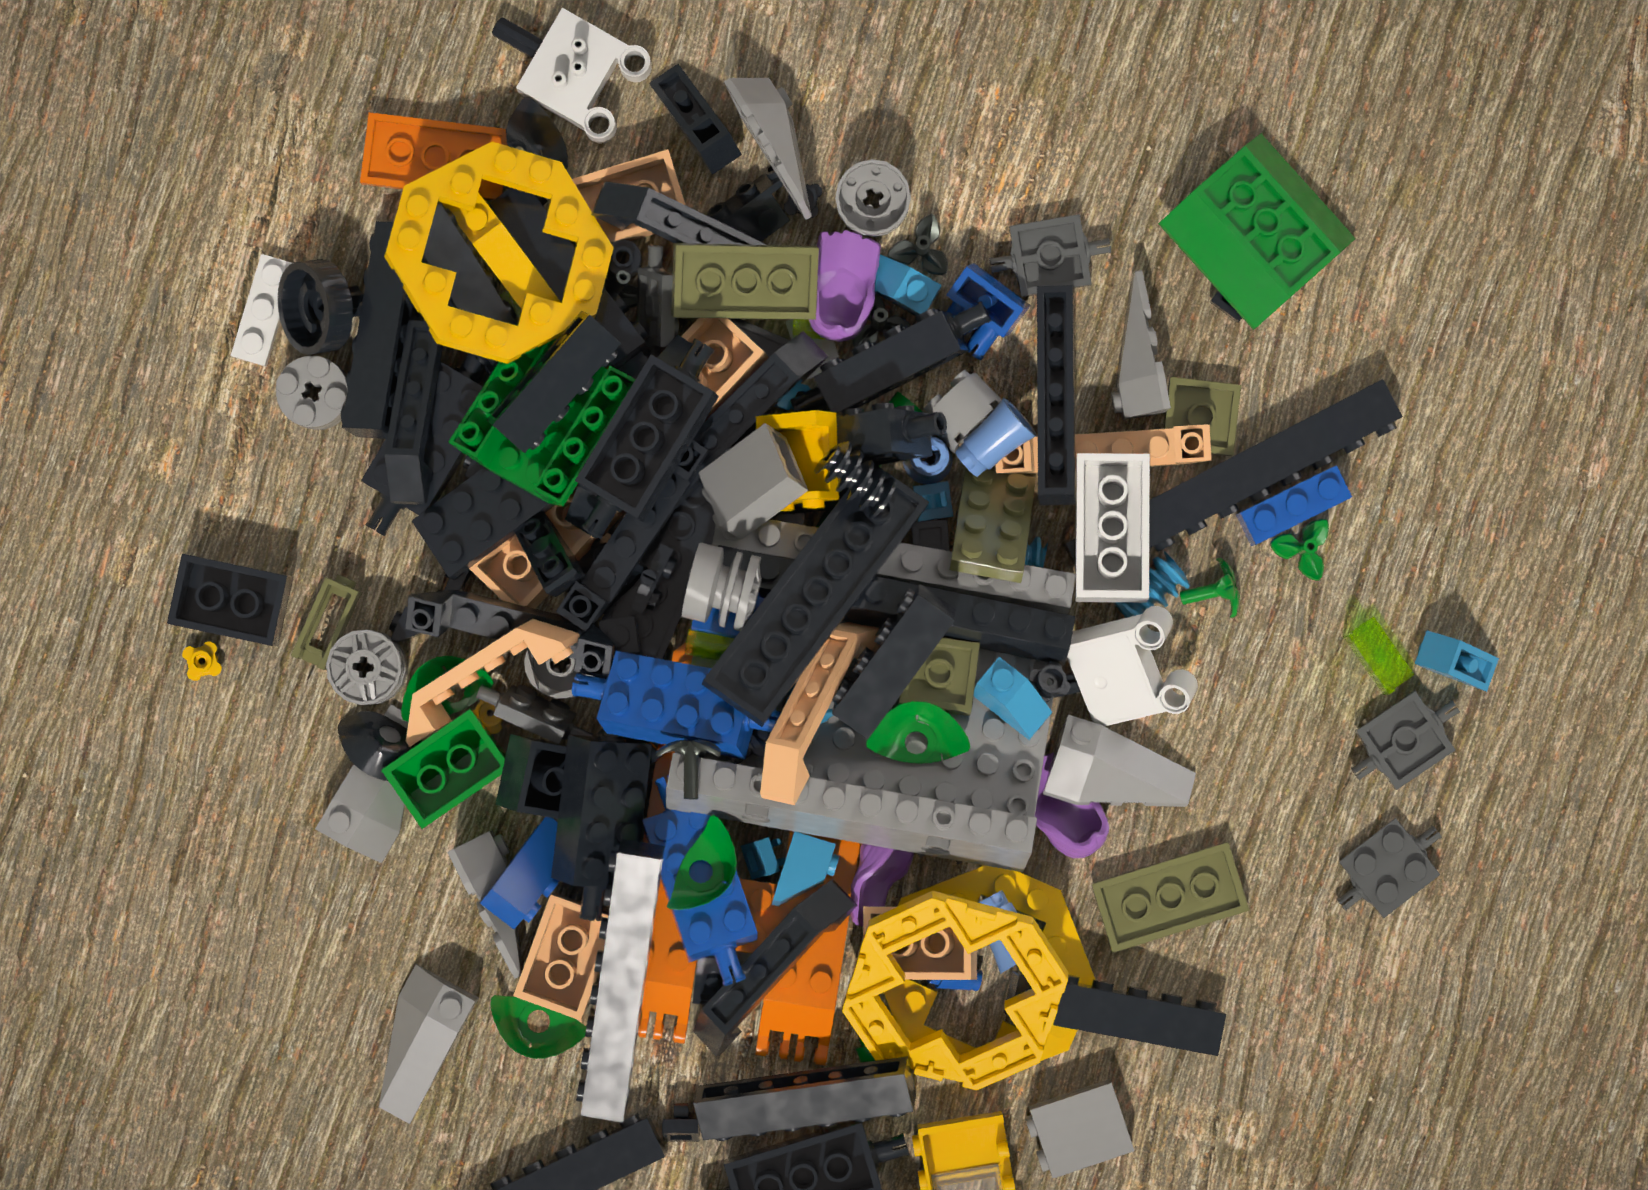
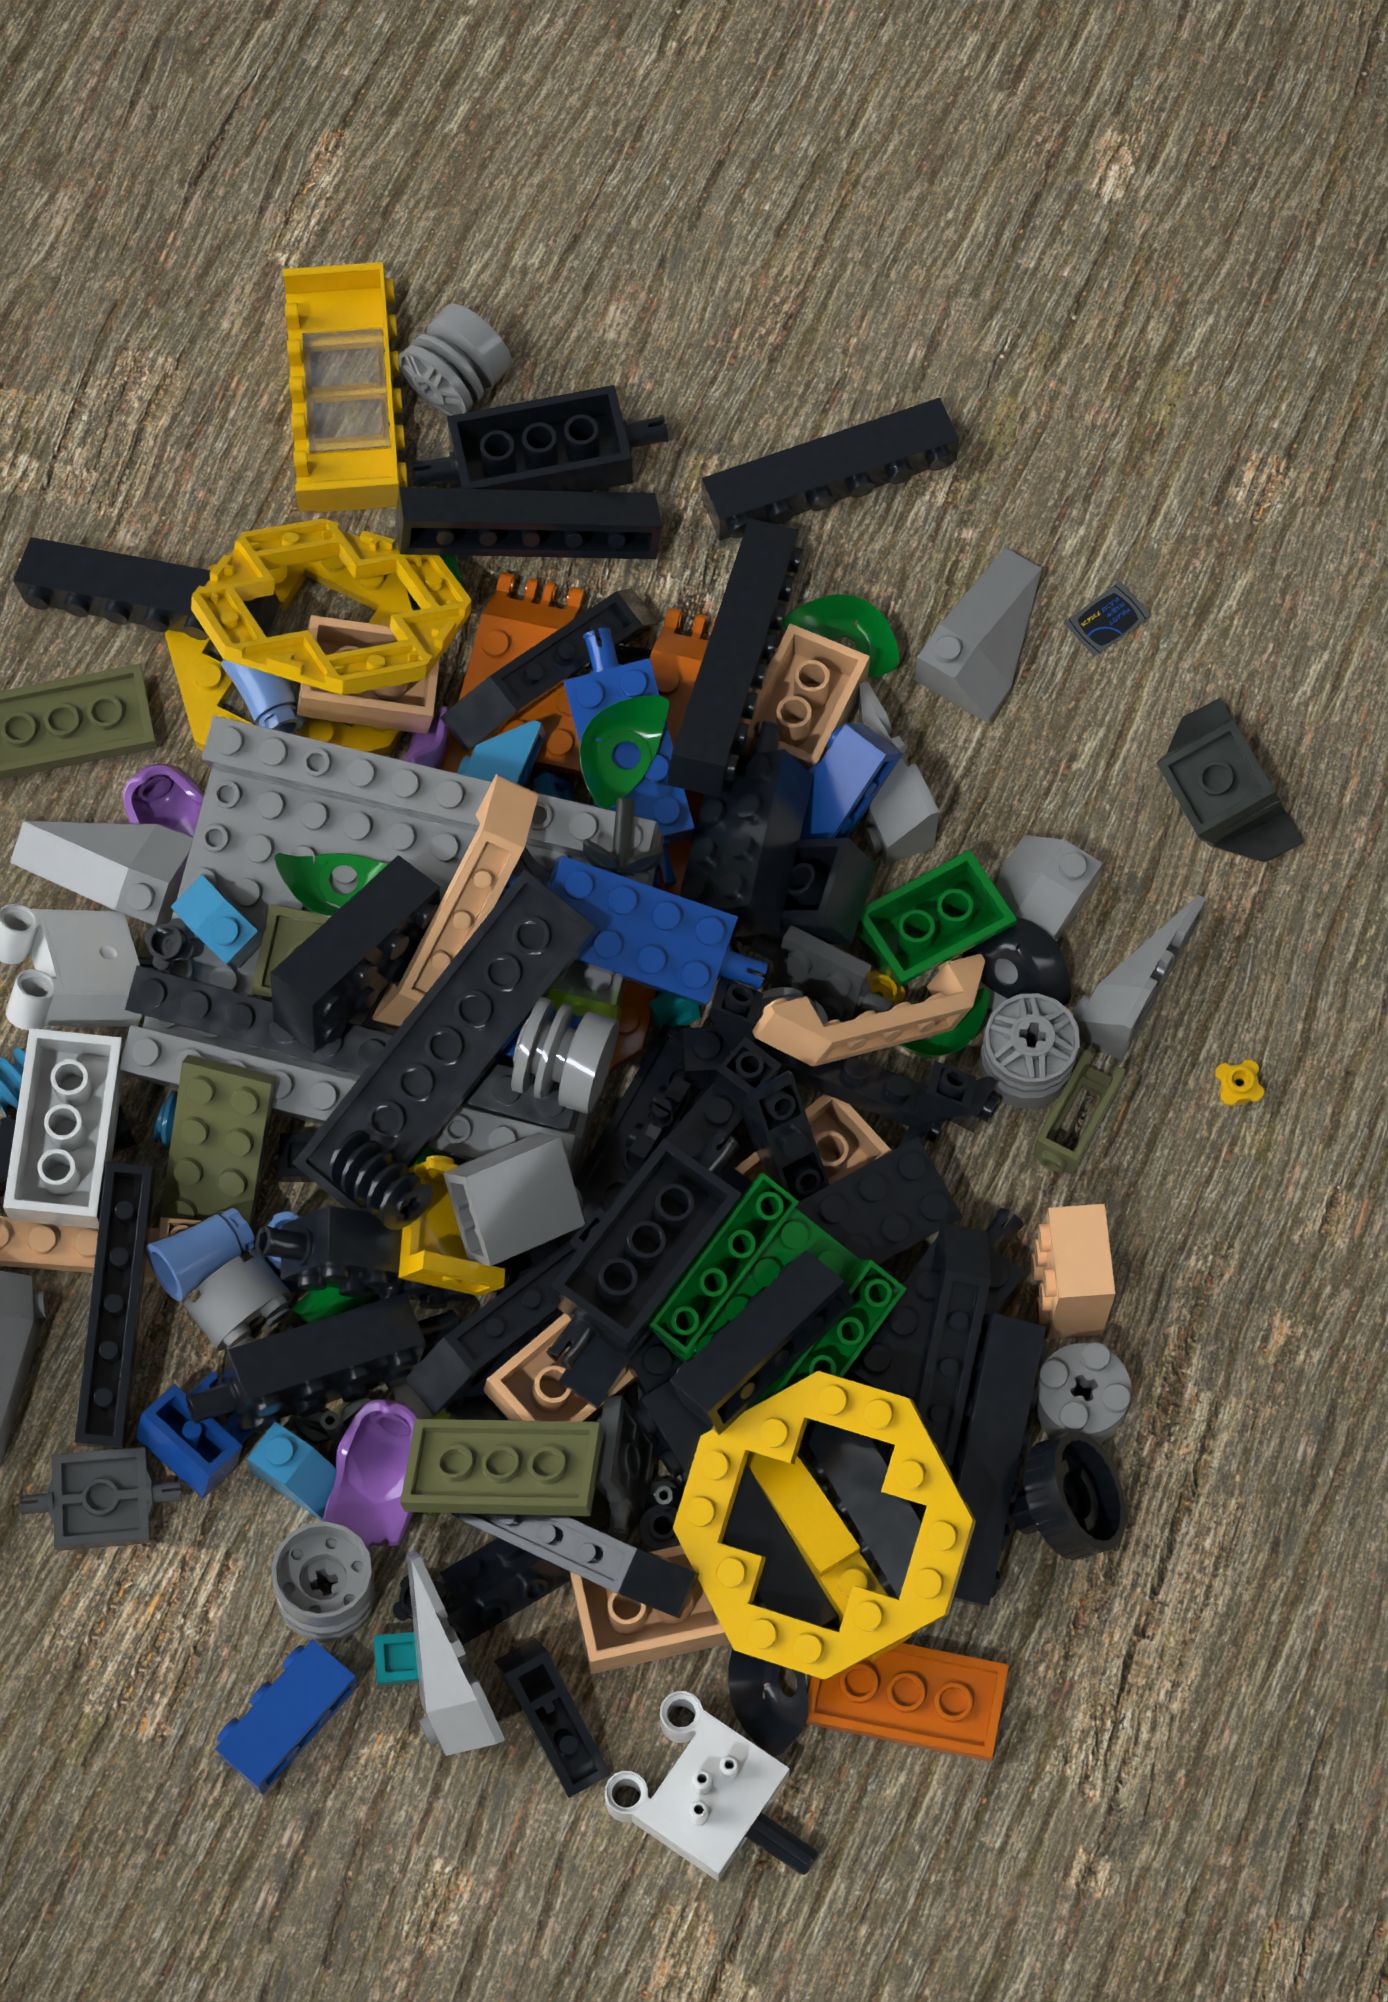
camera: 175 degrees left, 20 degrees down
black brick [167,554,293,647] -> none
white plate [231,254,292,367] -> none
black tile [662,1103,700,1142] -> none
pearl dark grey plant [888,214,948,275] -> none
dark azure tile [913,481,953,522] -> none
light grey brick [1024,1079,1134,1179] -> none
none -> blue brick [215,1639,359,1795]
none -> teal plate [373,1632,419,1687]
none -> light nougat brick [1031,1204,1116,1339]
none -> sticker [1064,582,1151,656]
none -> light grey wedge [1073,895,1206,1061]
none -> pearl dark grey piece [1156,698,1304,862]

